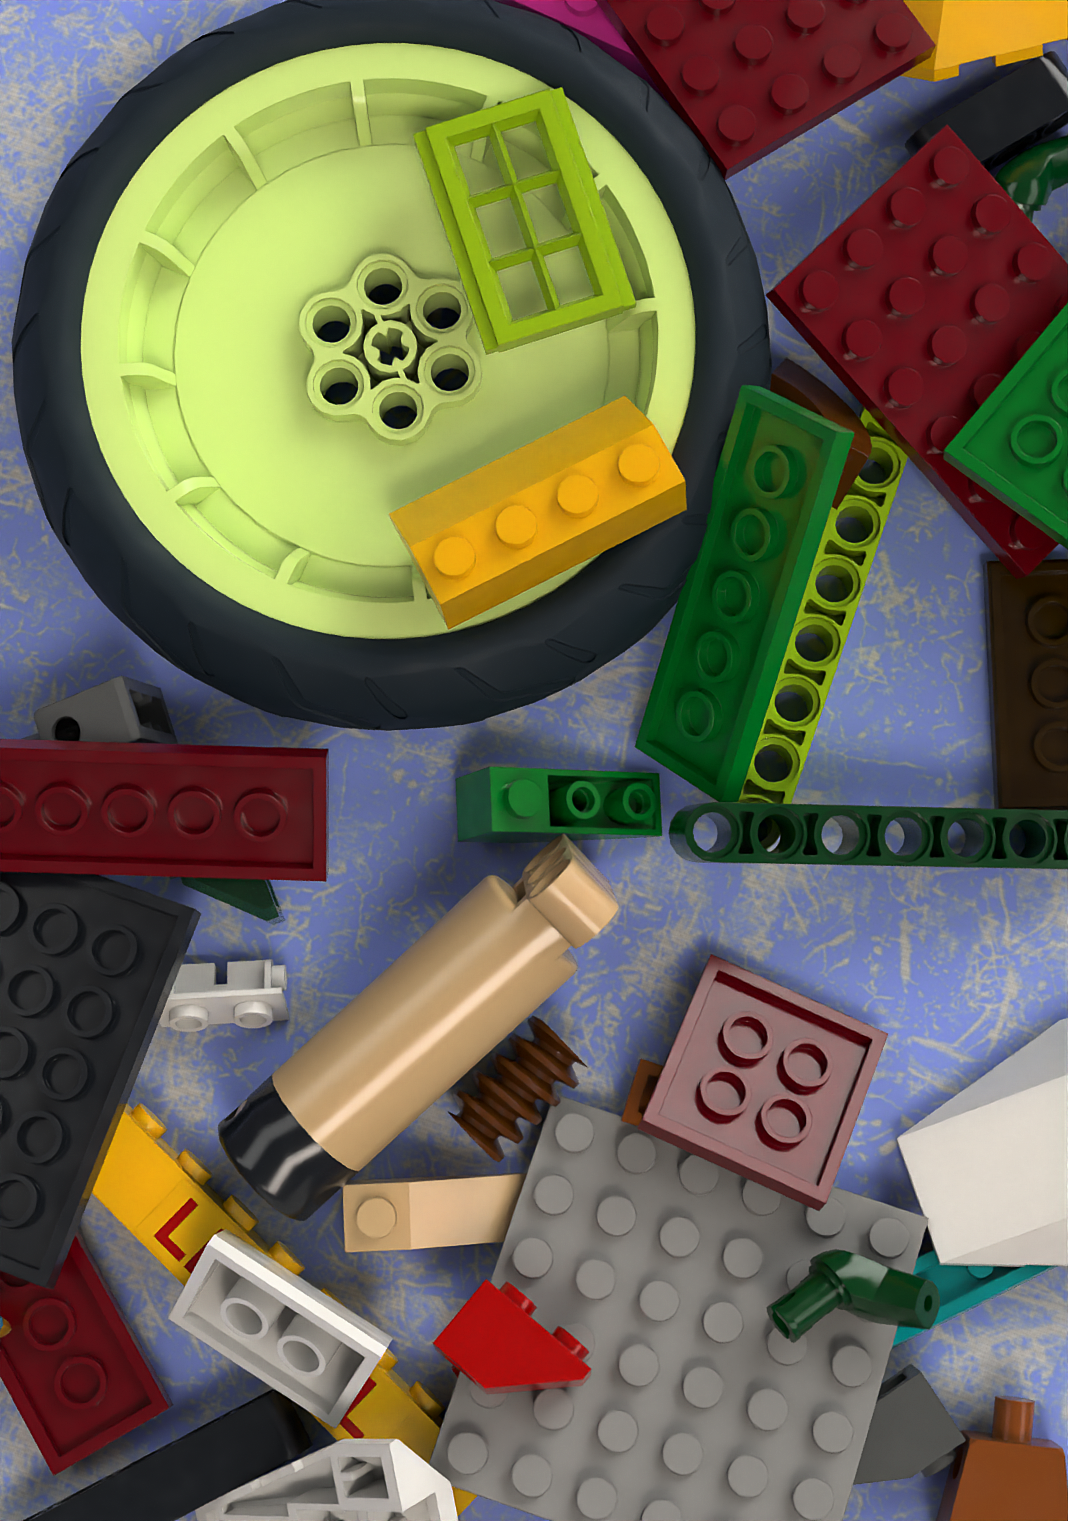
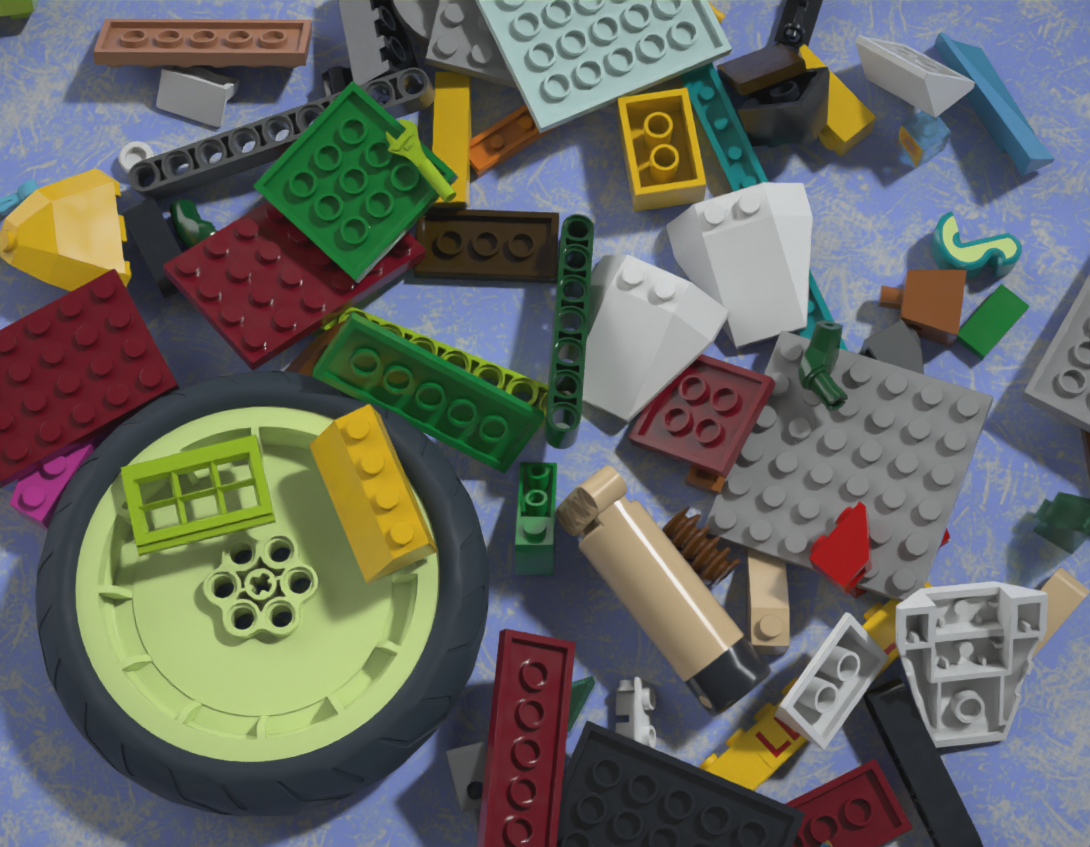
camera: 85 degrees left, 10 degrees down
none -> white wedge [565,254,729,423]

